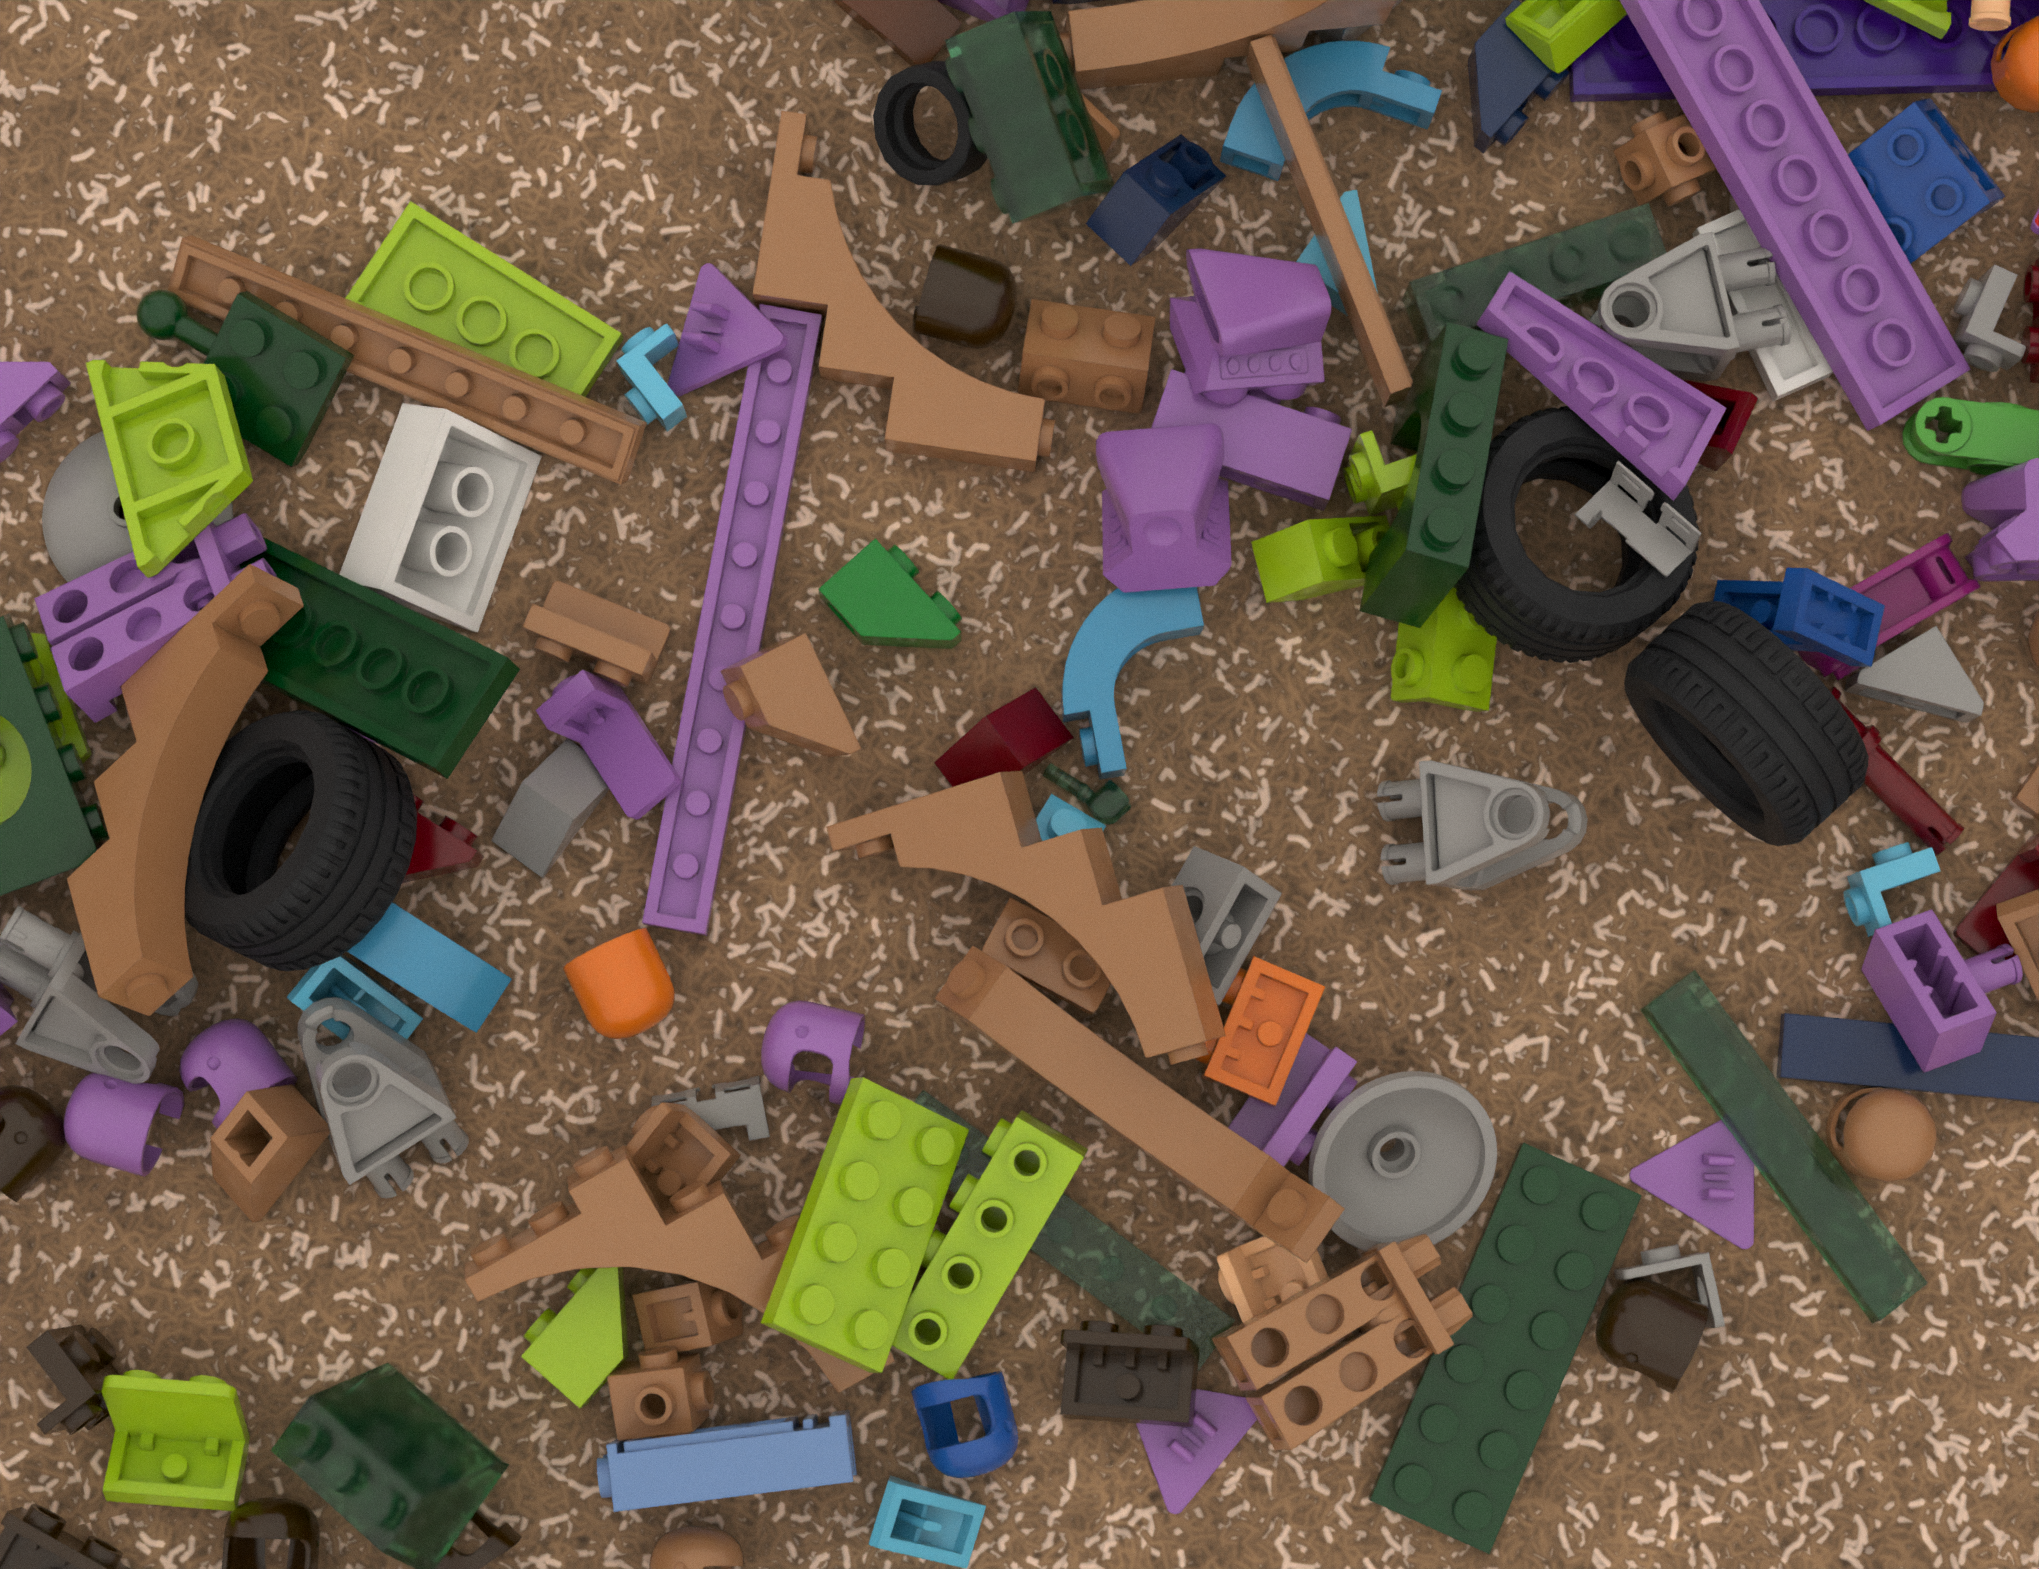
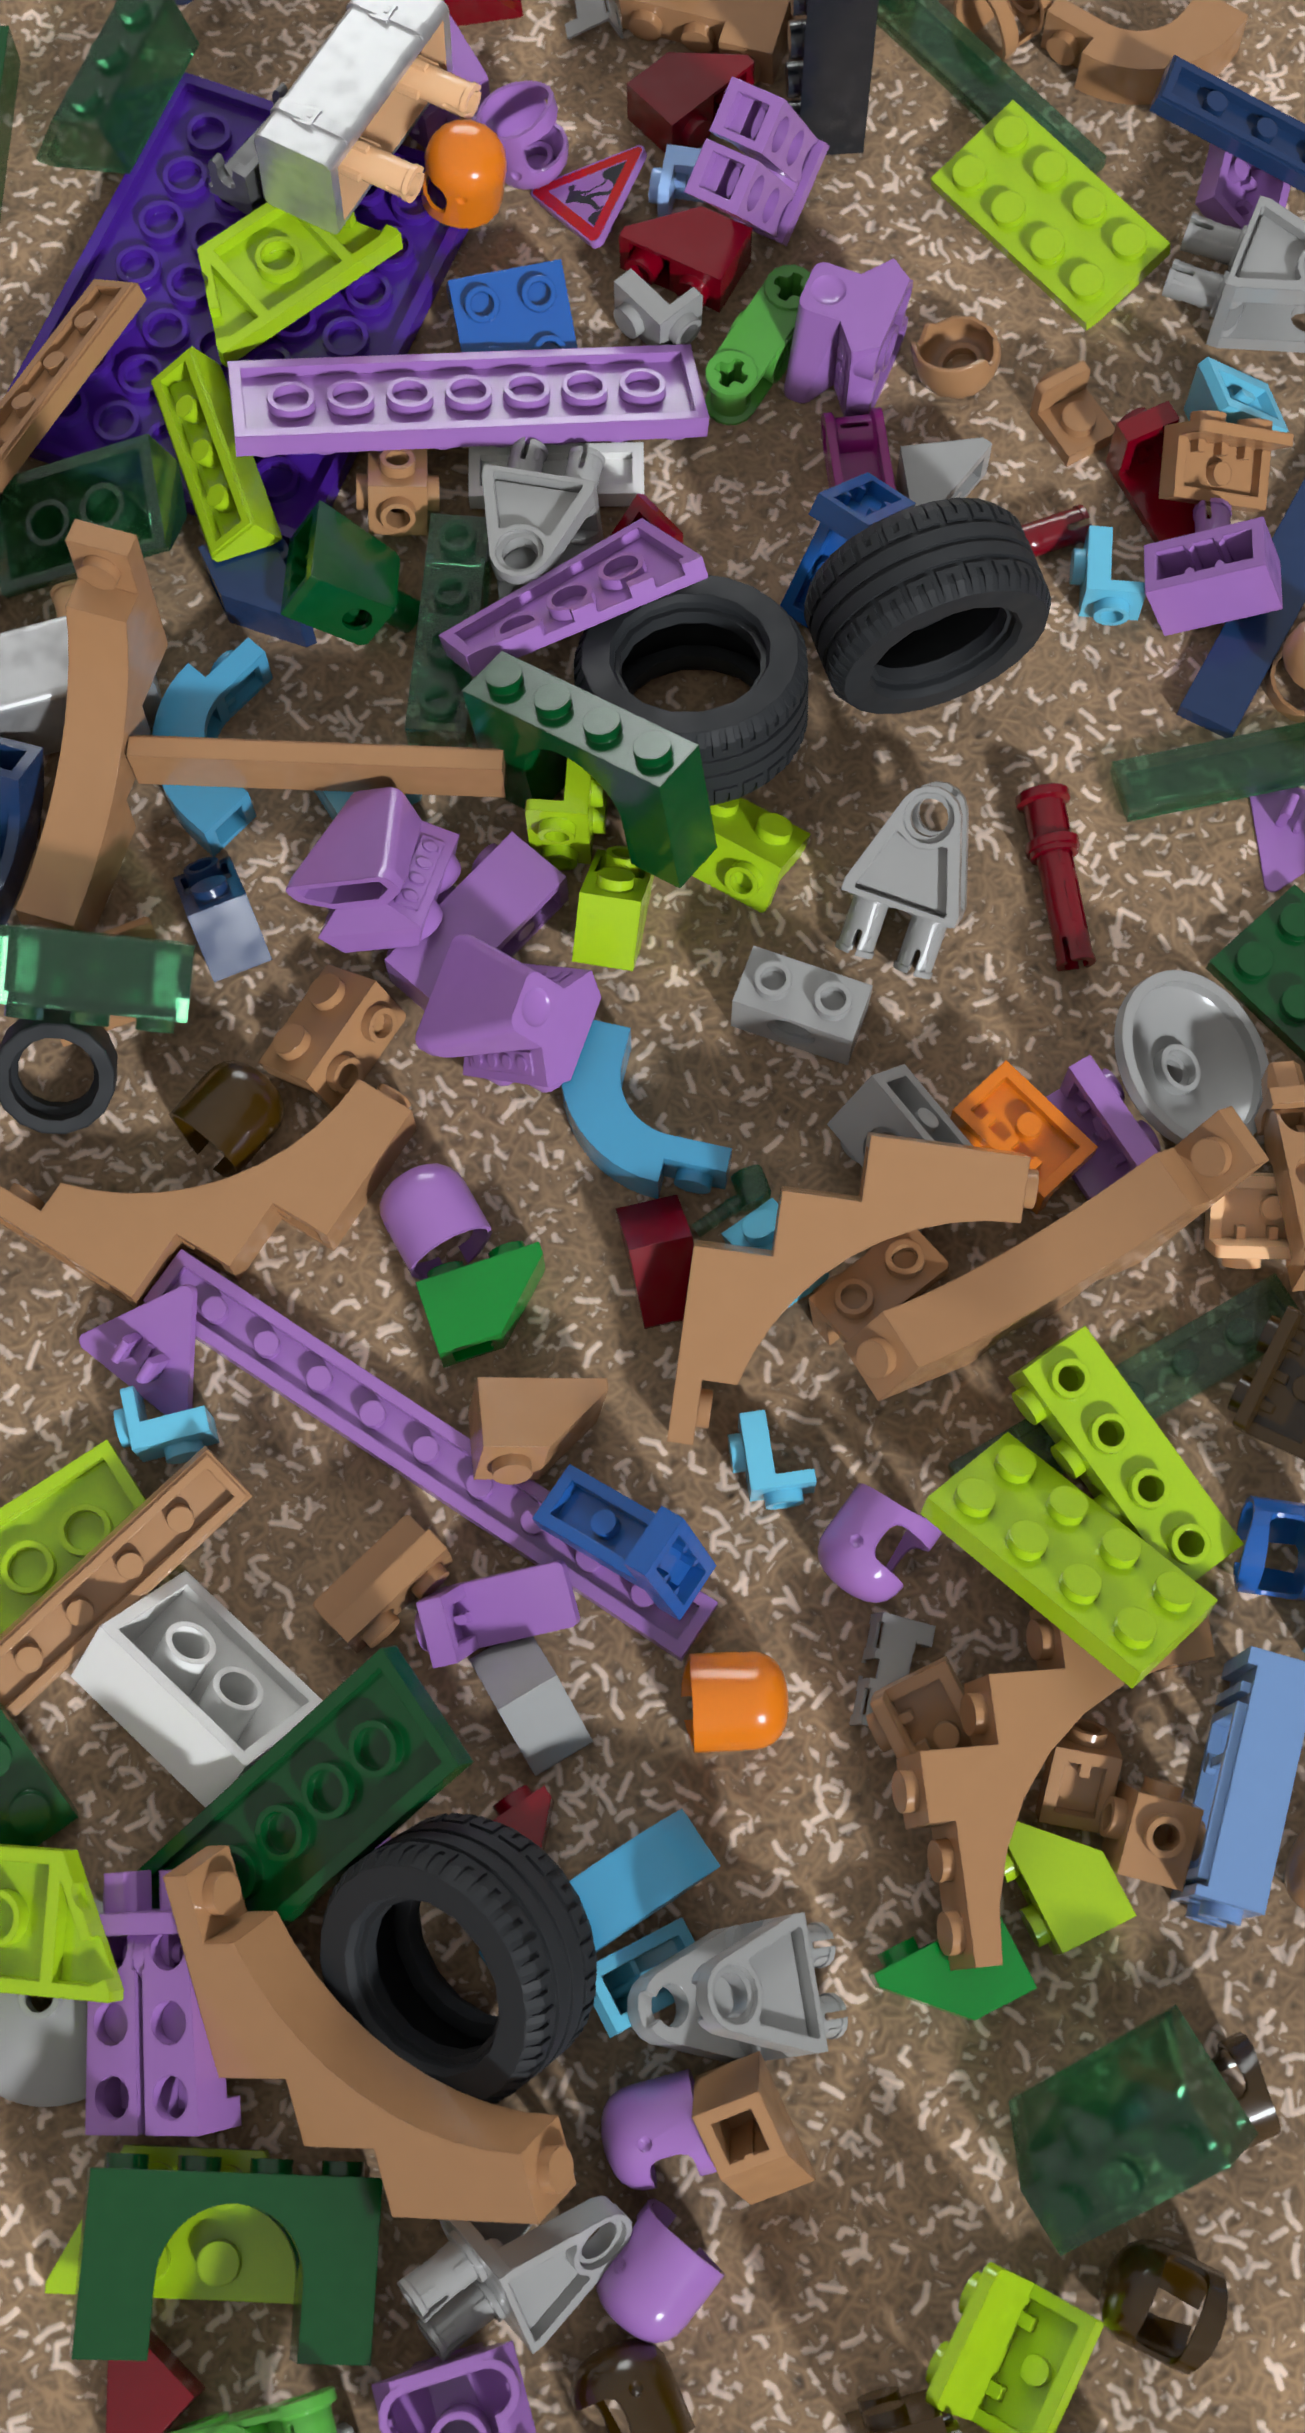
camera: 60 degrees left, 10 degrees down
light grey piece [1575,461,1701,578] -> none
none -> dark green torso [280,500,423,646]
none -> medium lavender helmet [380,1163,492,1280]
none -> blue bracket [532,1464,717,1621]
none -> medium azure bracket [727,1410,817,1510]
none -> light grey brick [731,945,873,1066]
none -> green slope [869,1916,1037,2020]
none -> dark red pin [1015,783,1096,972]

